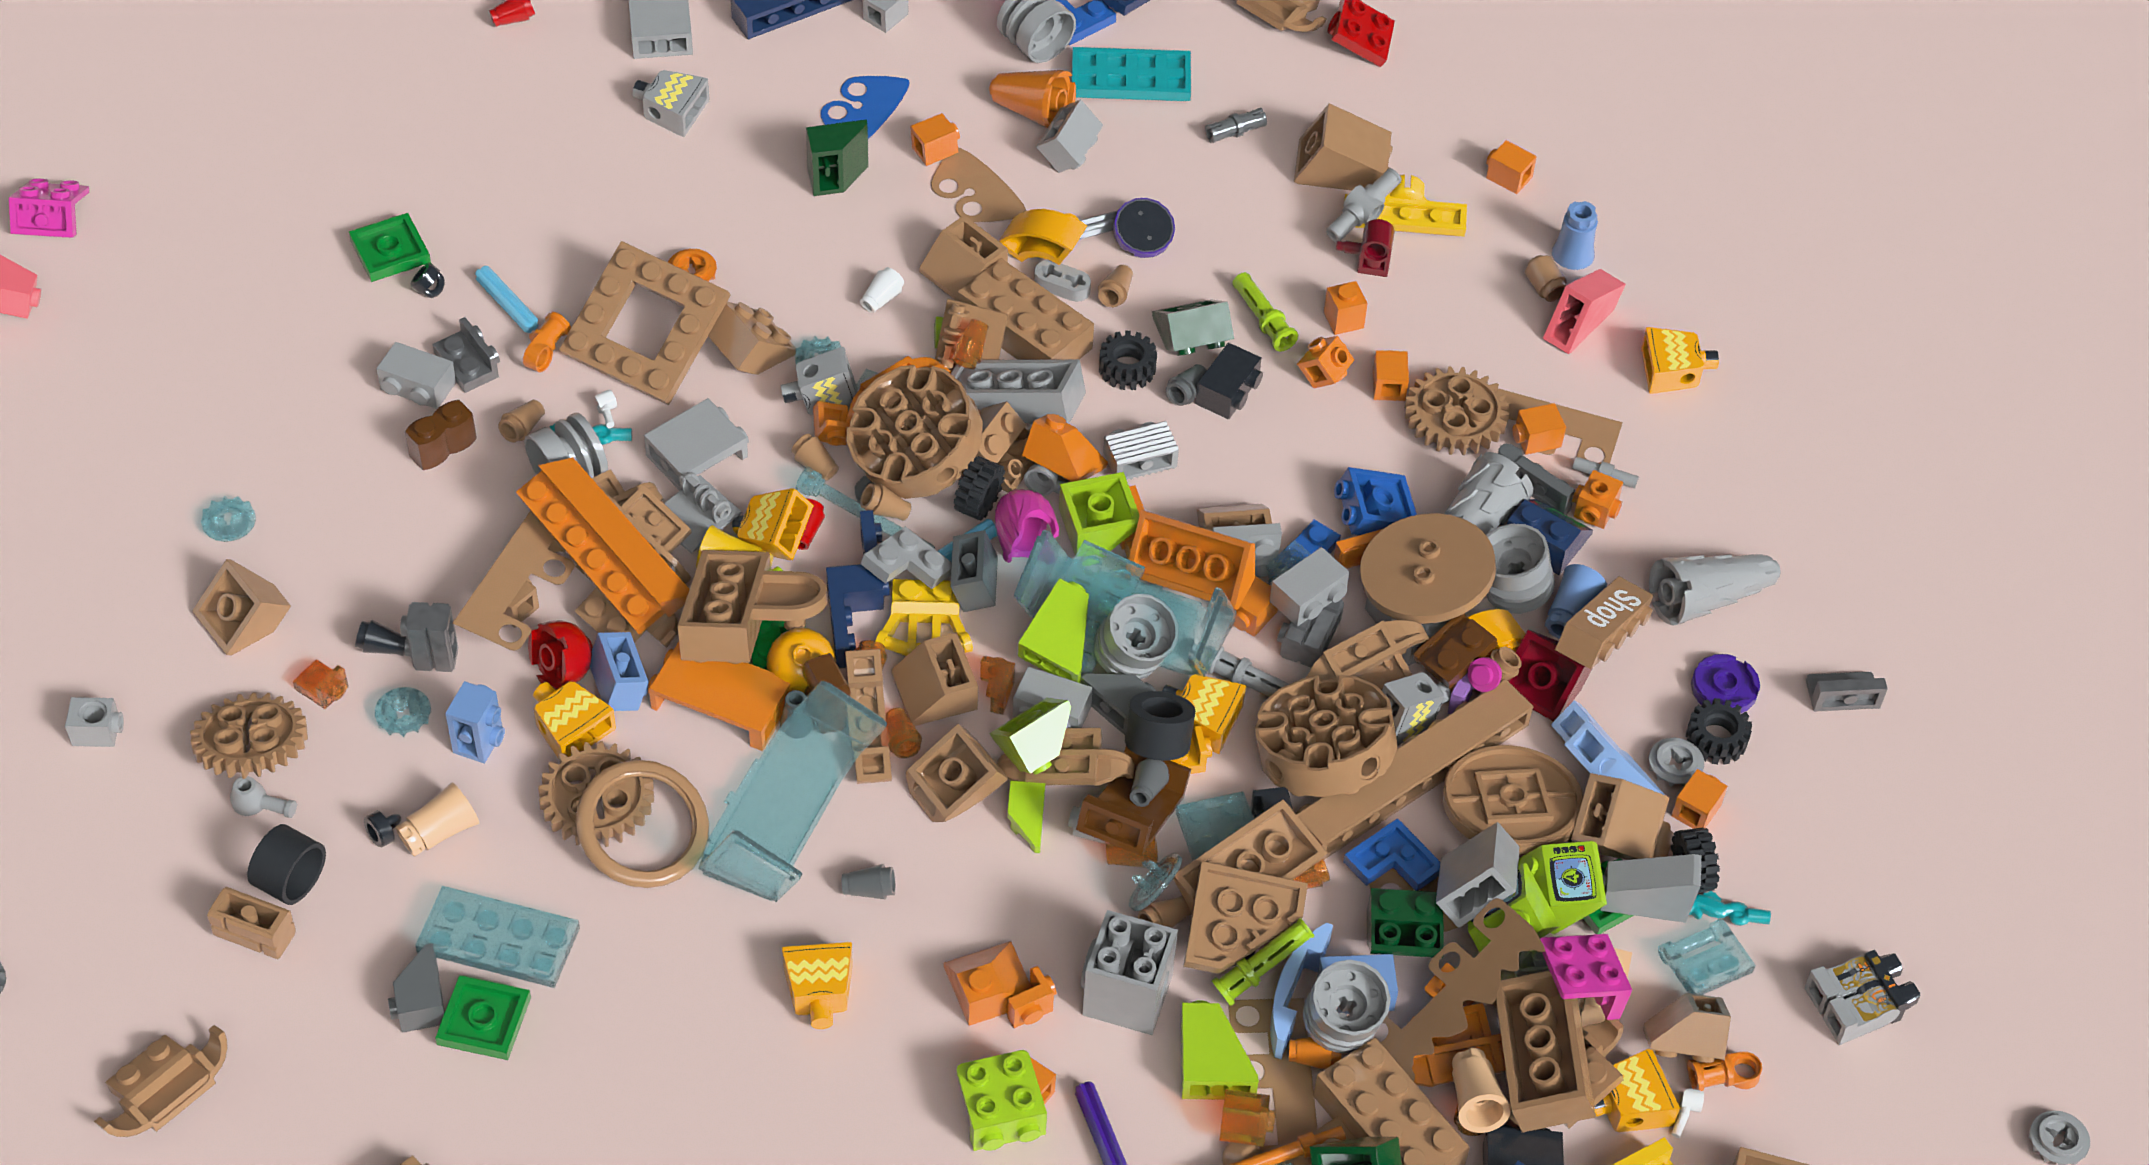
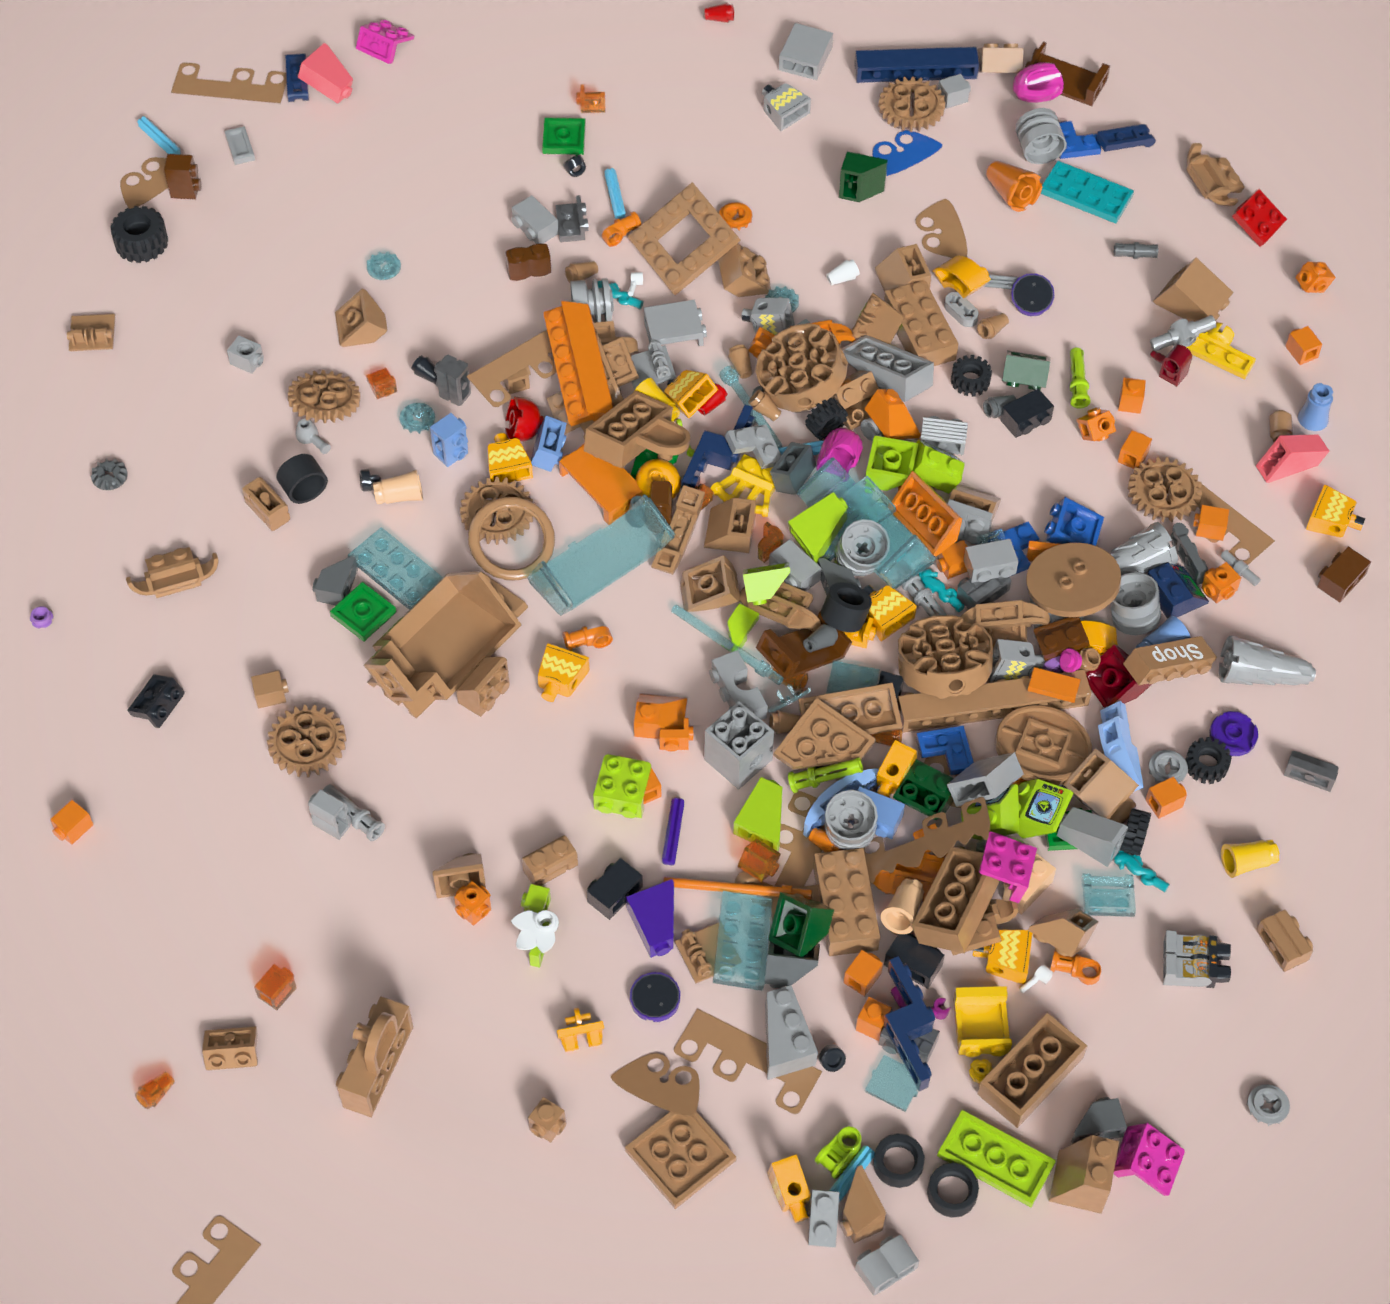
camera: 30 degrees right, 5 degrees up
dark grey cone [842,864,896,899] -> none
clear orange cone [886,708,922,759] -> none
orange brick [910,113,960,166] -> none
clear orange cone [951,319,989,369] -> none
light grey brick [1036,99,1103,173] -> none
none -> medium nougat panel [364,571,528,719]
none -> medium nougat slope [456,657,510,717]
none -> orange connector [563,626,613,651]
none -> clear orange bracket [576,84,605,113]
none -> clear light blue bar [671,604,784,685]
none -> light grey arch [709,650,768,720]
none -> light orange torso [875,740,917,798]
none -> medium nougat gear [878,77,945,132]
none -> lime slope [913,439,965,494]
none -> teal animal [919,569,965,612]
none -> orange tile [1028,667,1081,703]
none -> yellow plant [1221,840,1279,878]
none -> medium nougat brick [1257,910,1313,972]
none -> orange brick [1295,262,1336,293]
none -> reddish brown brick [1317,546,1371,603]

